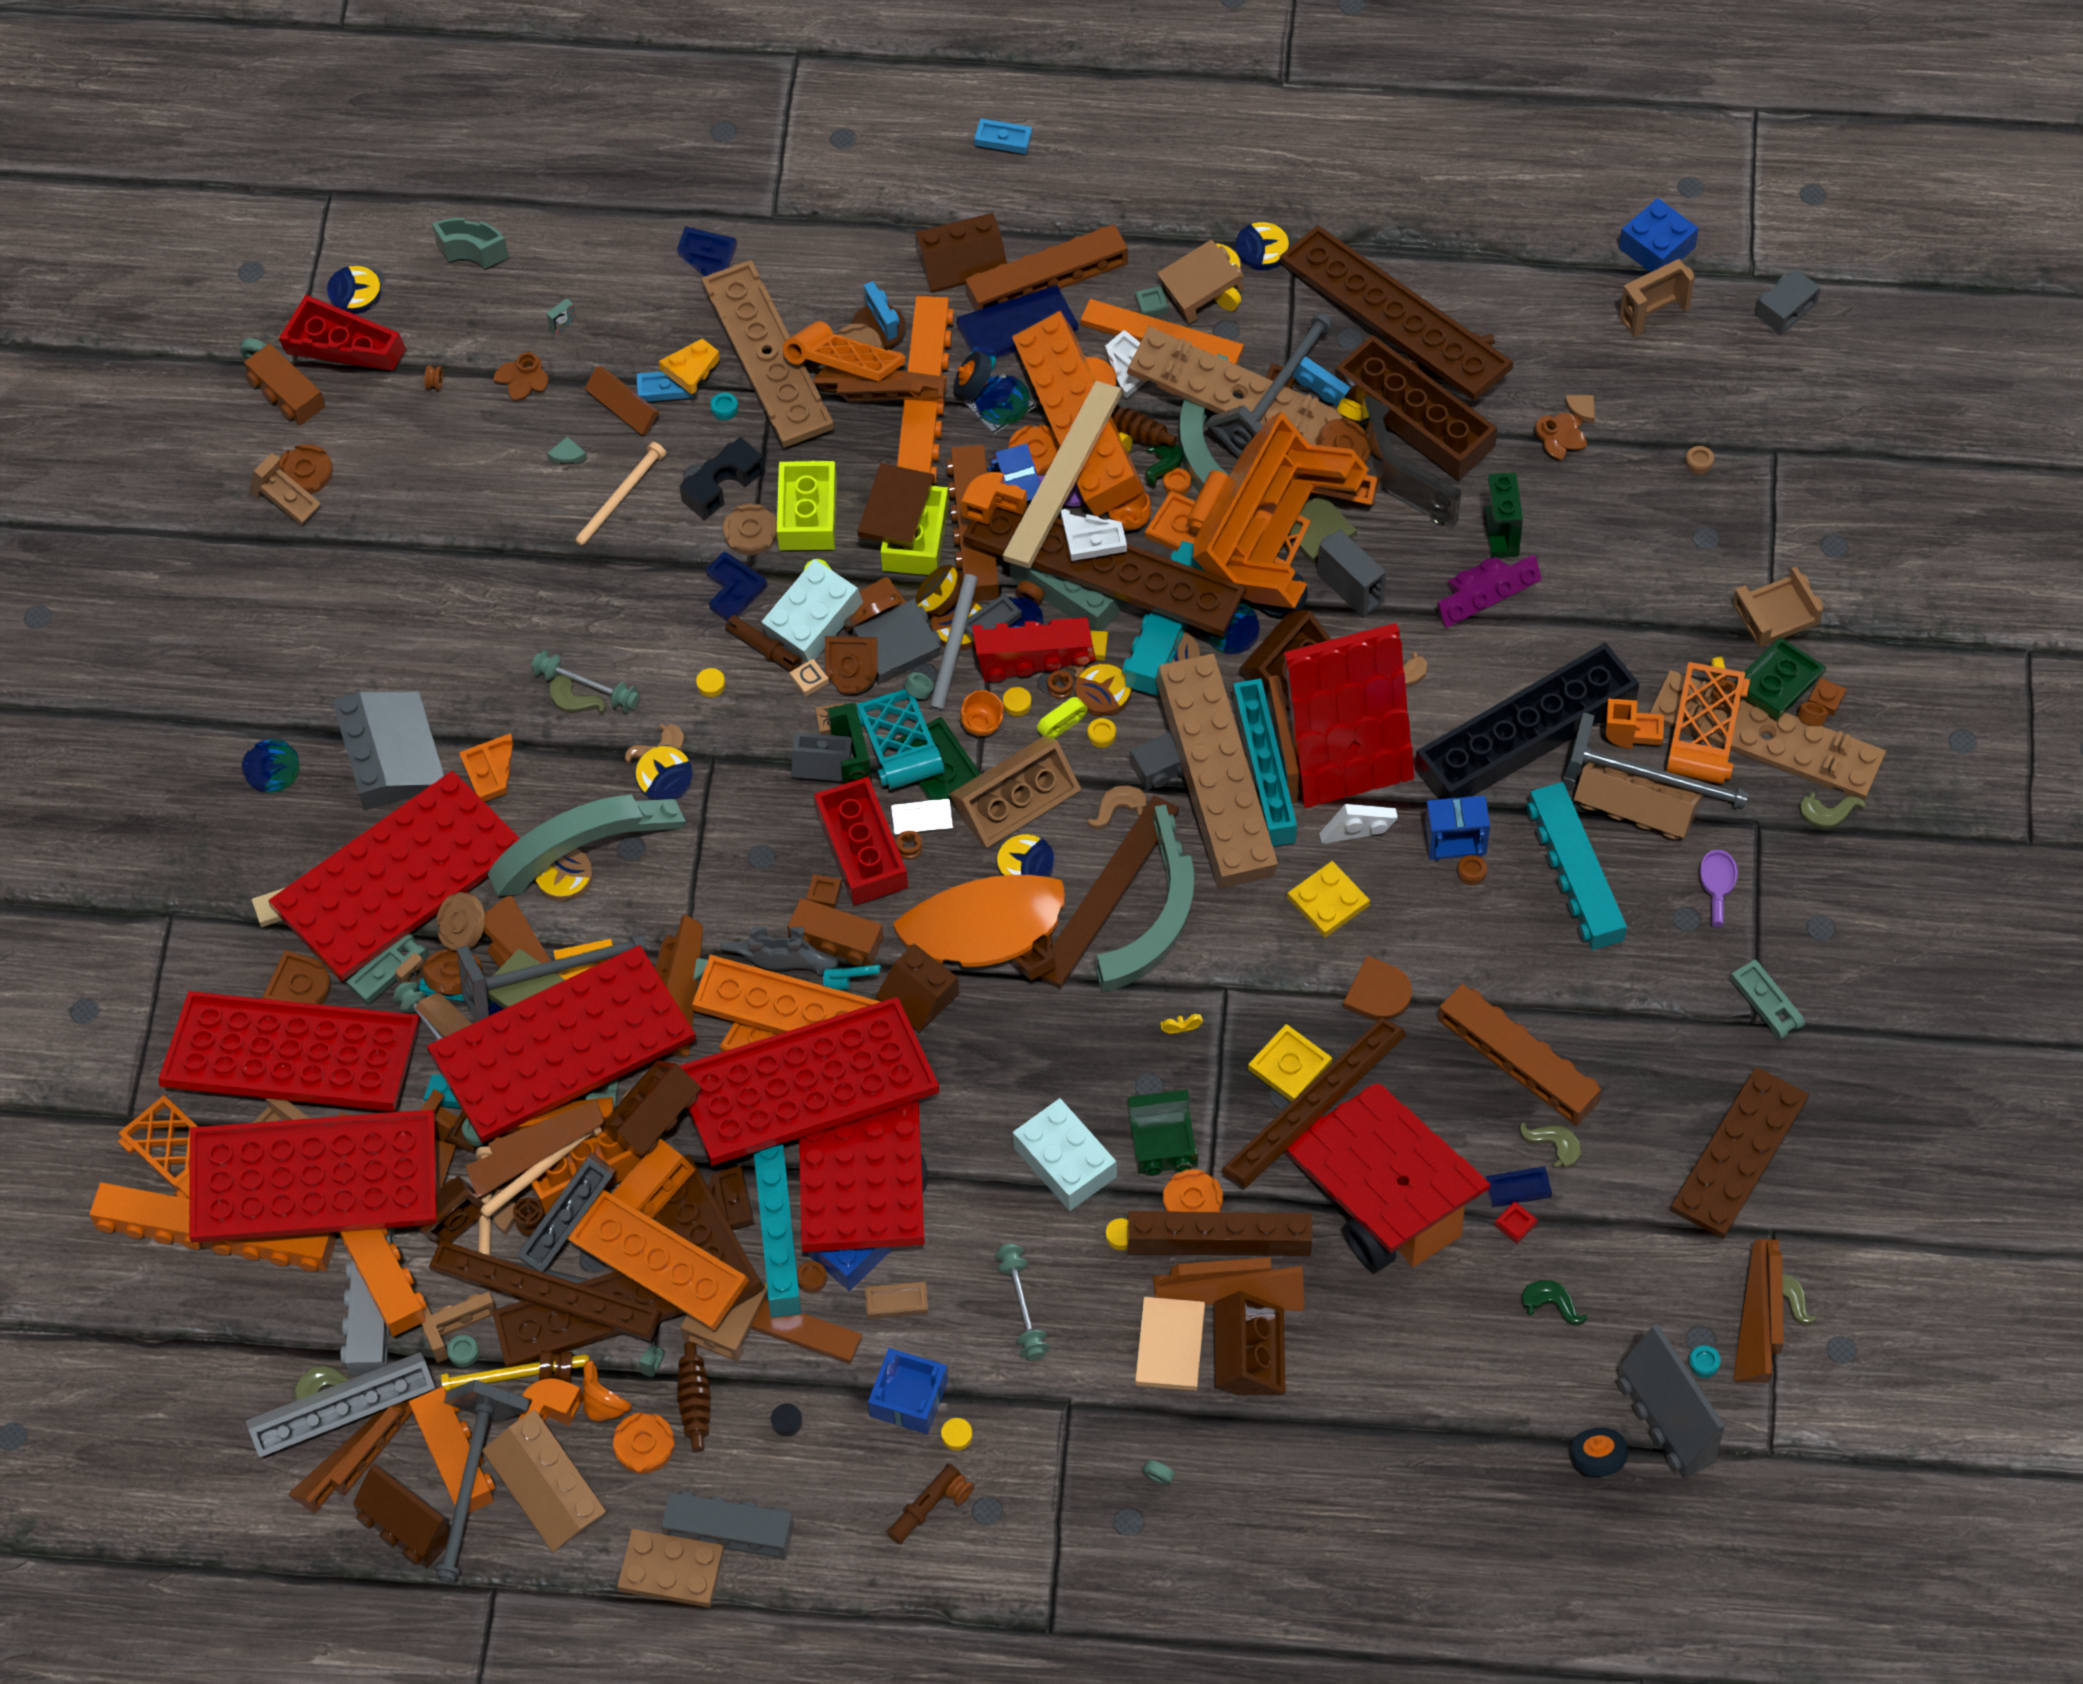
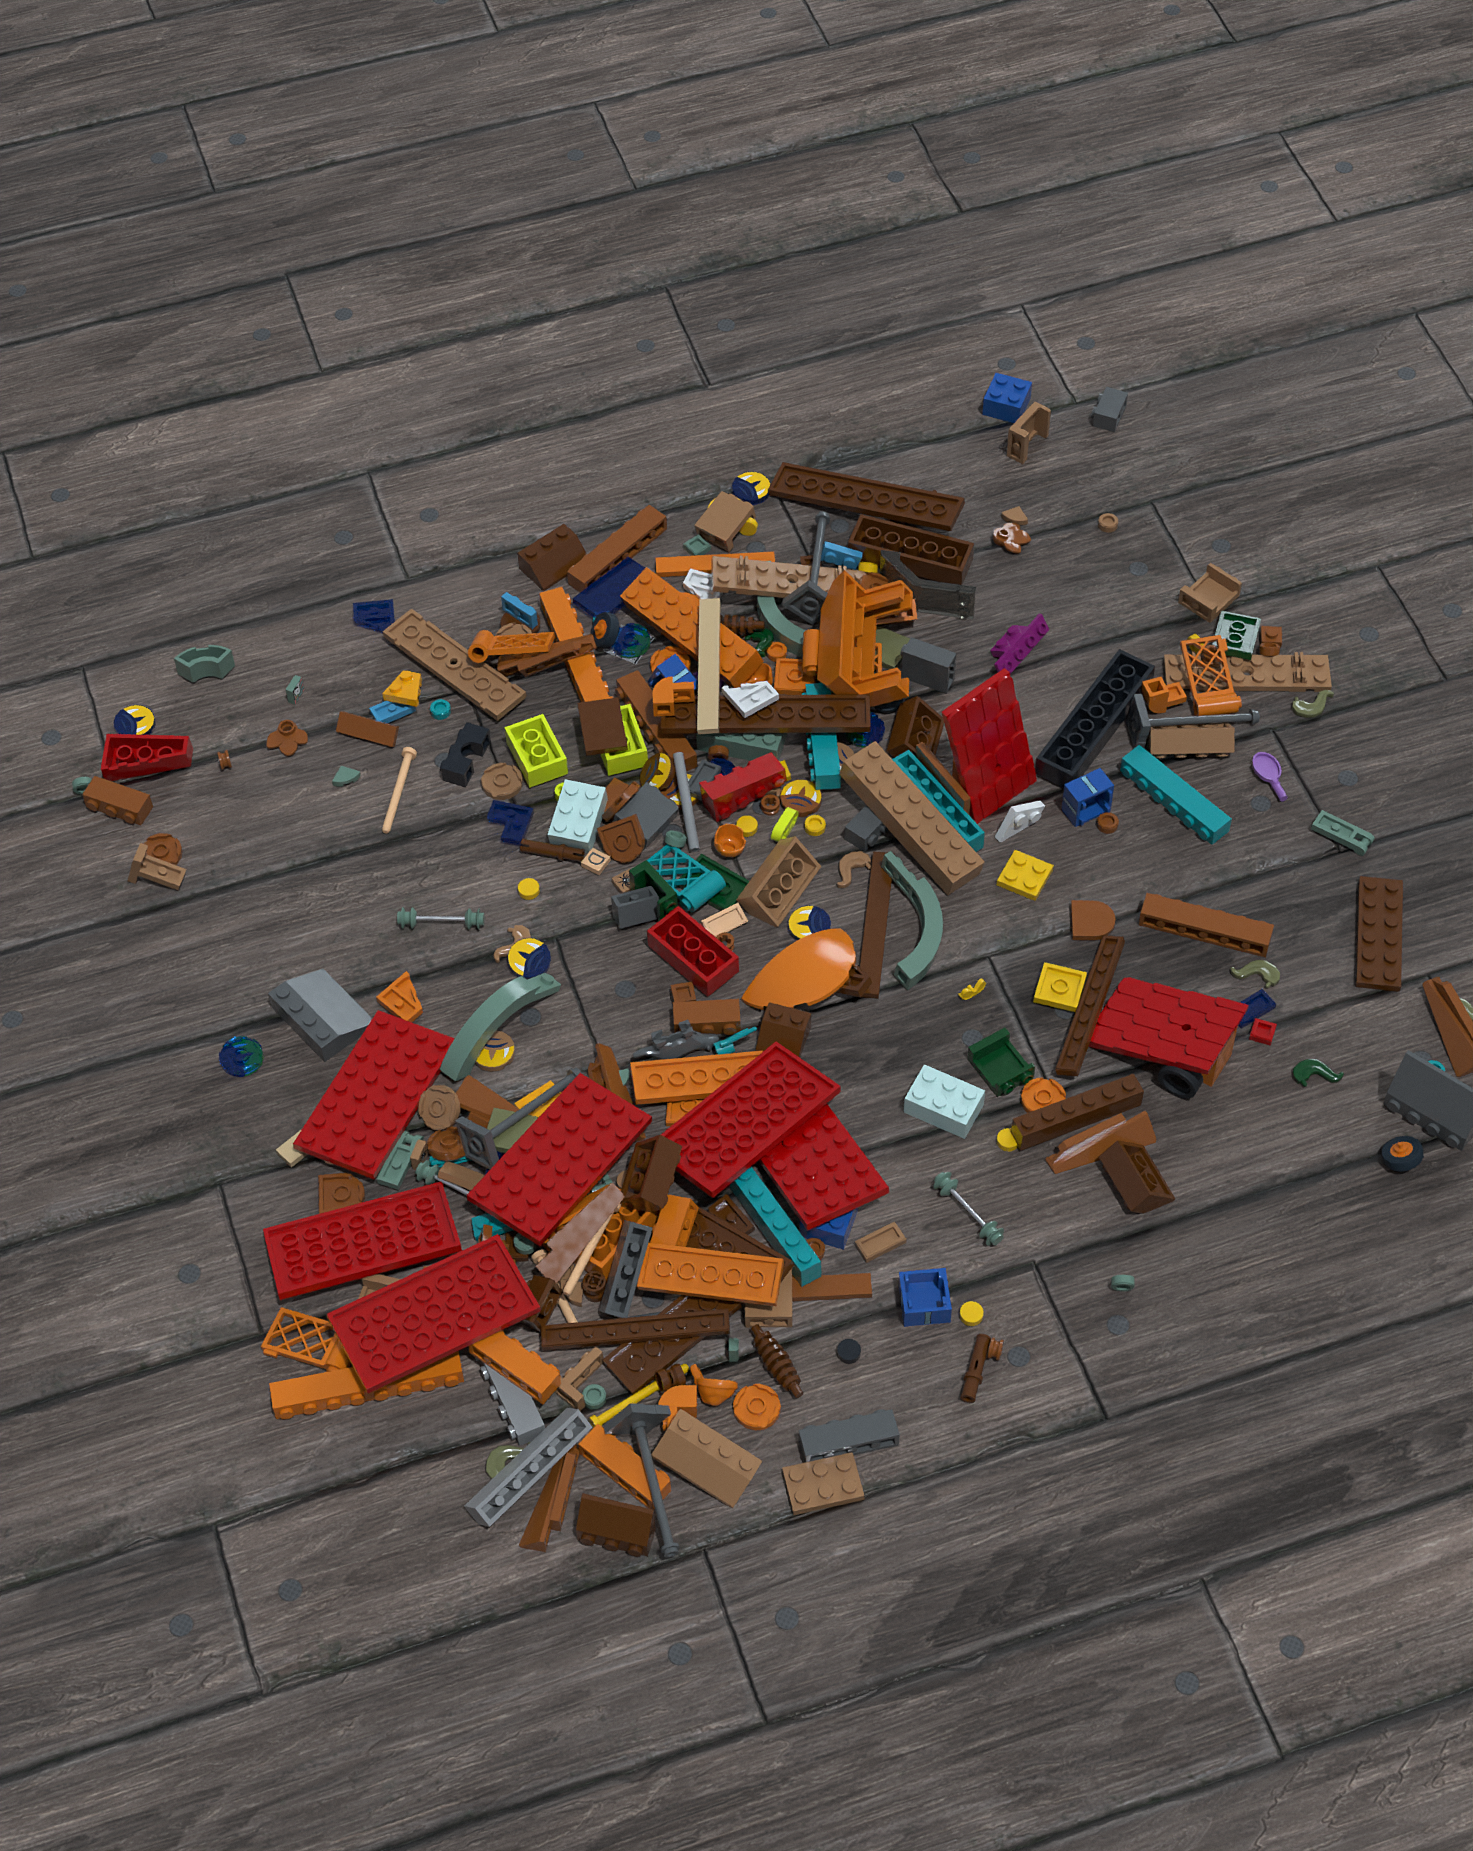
camera: 25 degrees left, 5 degrees down
olive piece [549,675,606,714] -> none
dark azure plate [974,118,1032,154] -> none
light nougat tile [1135,1297,1205,1391] -> none
dark green panel [1484,472,1523,558] -> none

